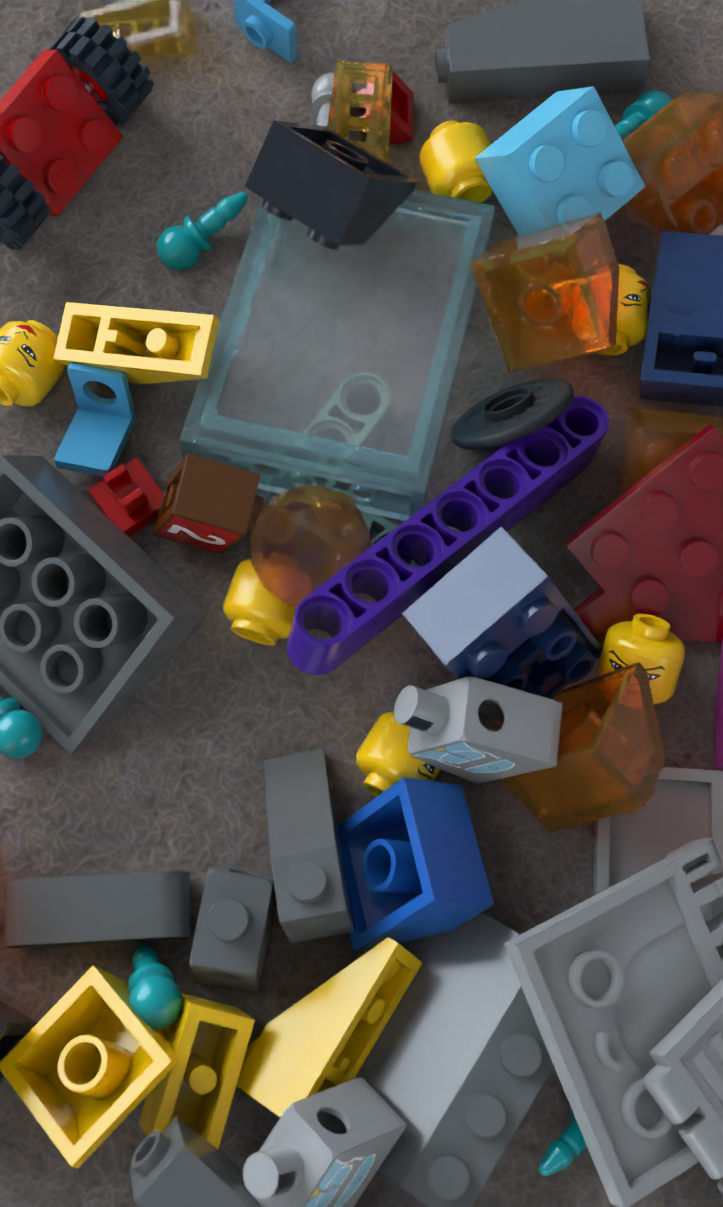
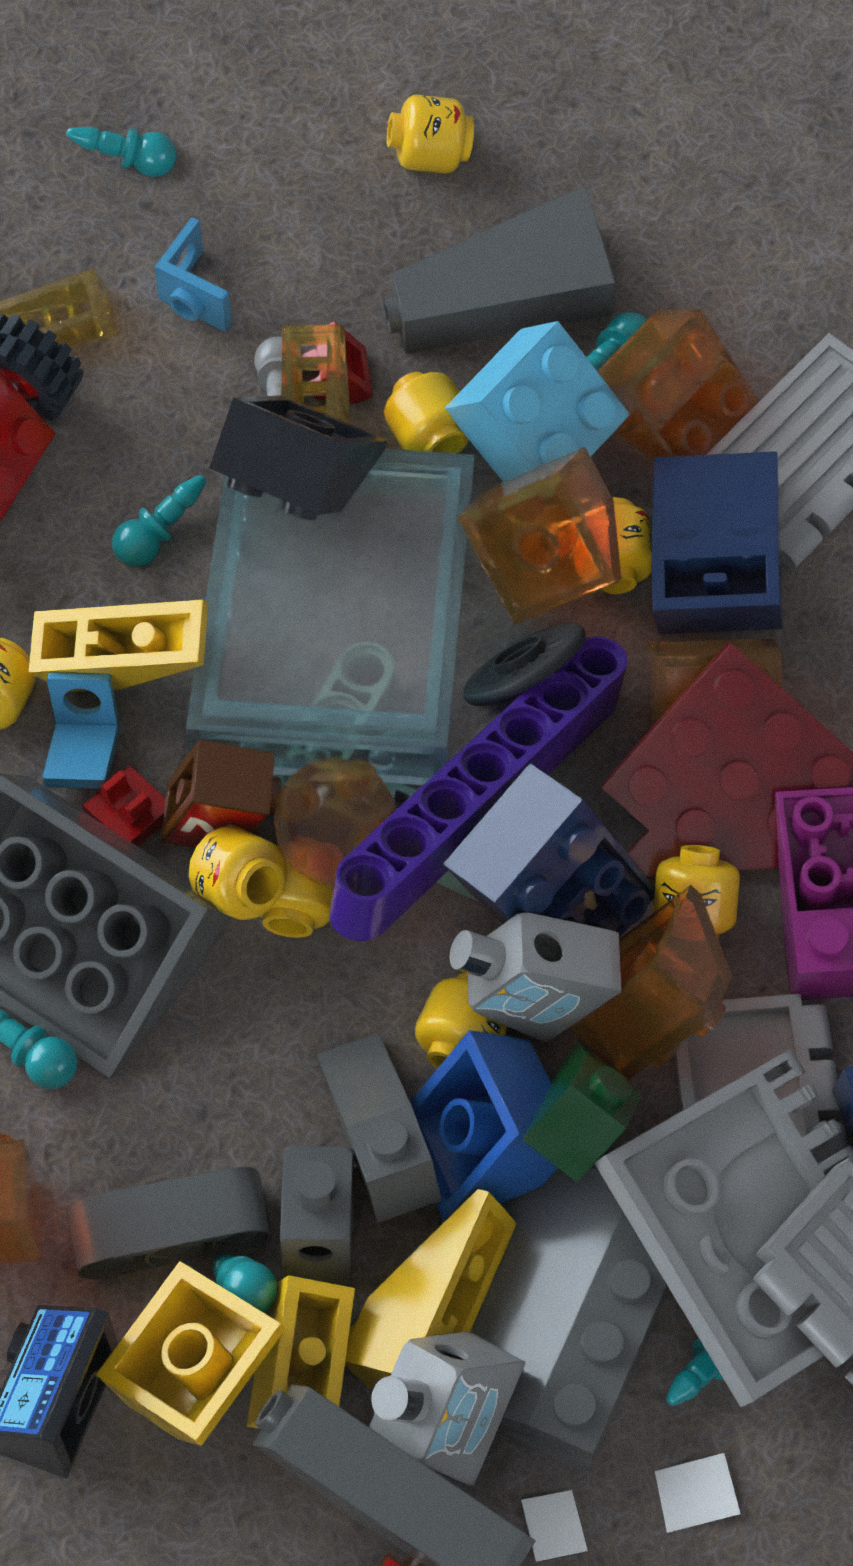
camera: 10 degrees left, 10 degrees down
none -> yellow head [188,826,287,920]
none -> dark green slope [522,1040,641,1182]

